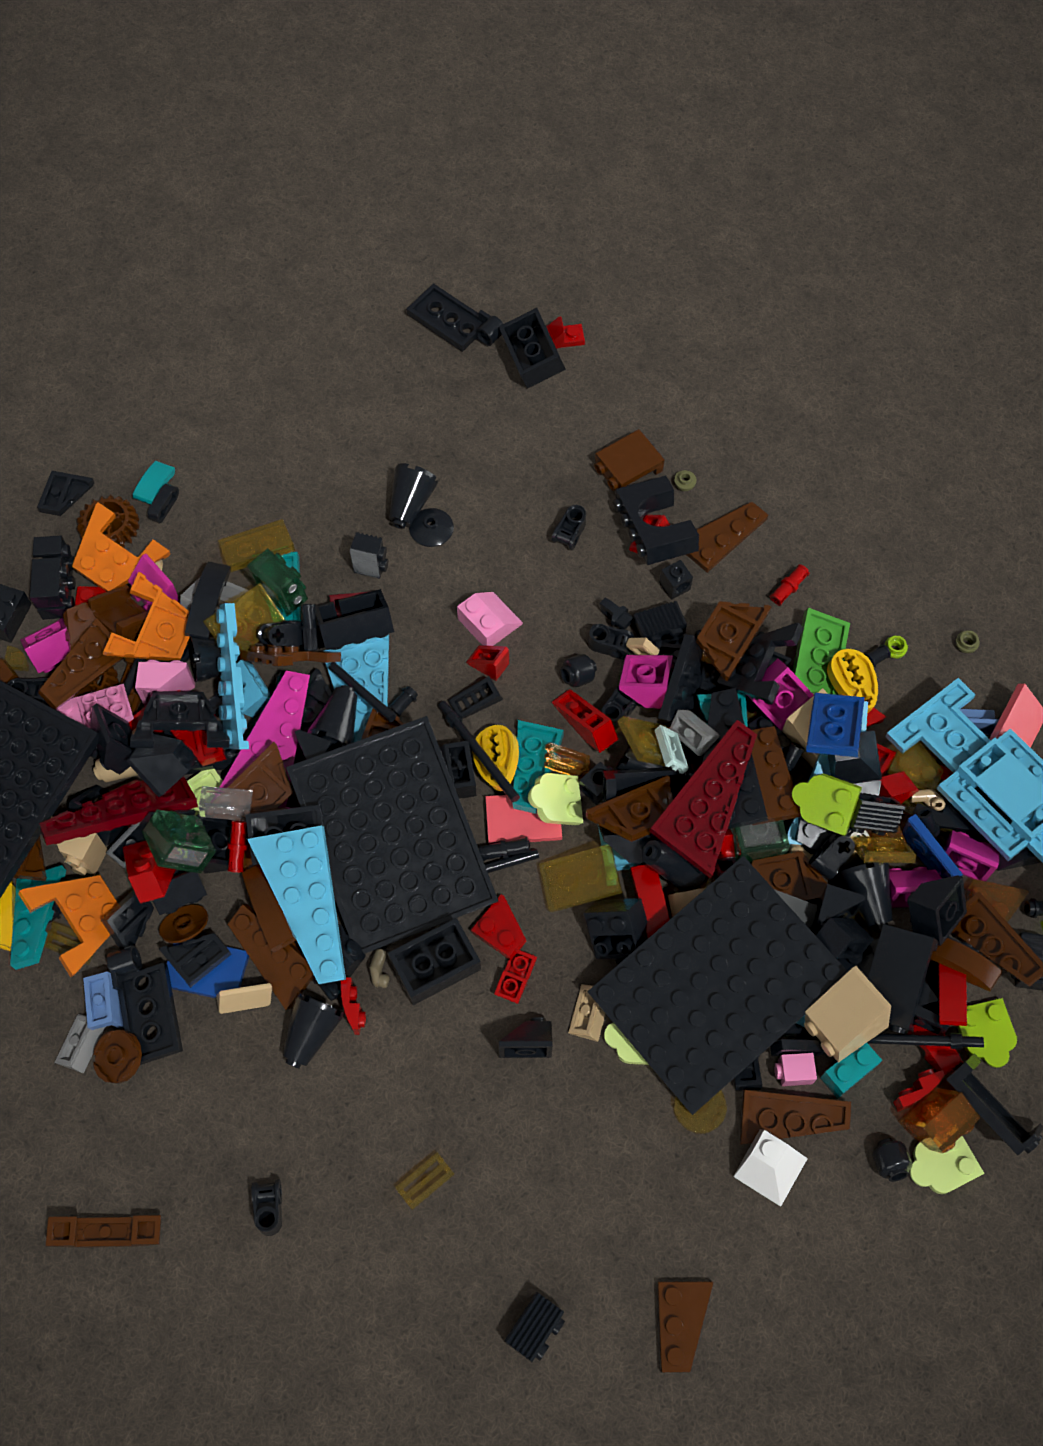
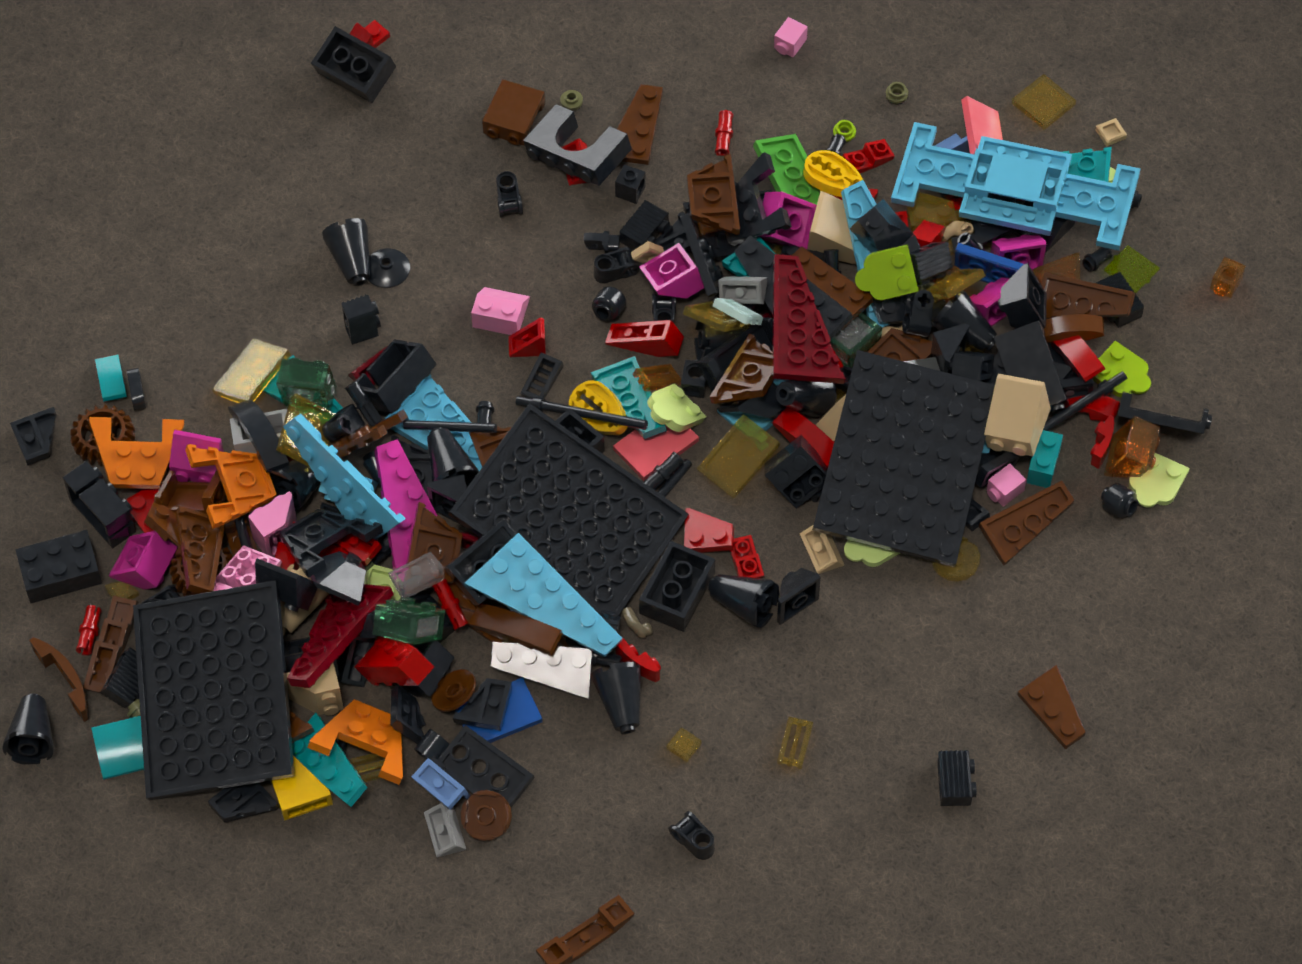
camera: 35 degrees left, 5 degrees down
tan slope [216,983,272,1014] -> none
black hinge [406,283,503,352] -> none
white slope [733,1129,807,1206] -> none
blue tile [806,693,865,757] -> none
none -> clear yellow tile [667,727,702,762]
none -> black cone [708,574,779,628]
none -> bright pink brick [774,17,808,57]
none -> red slope [842,139,895,174]

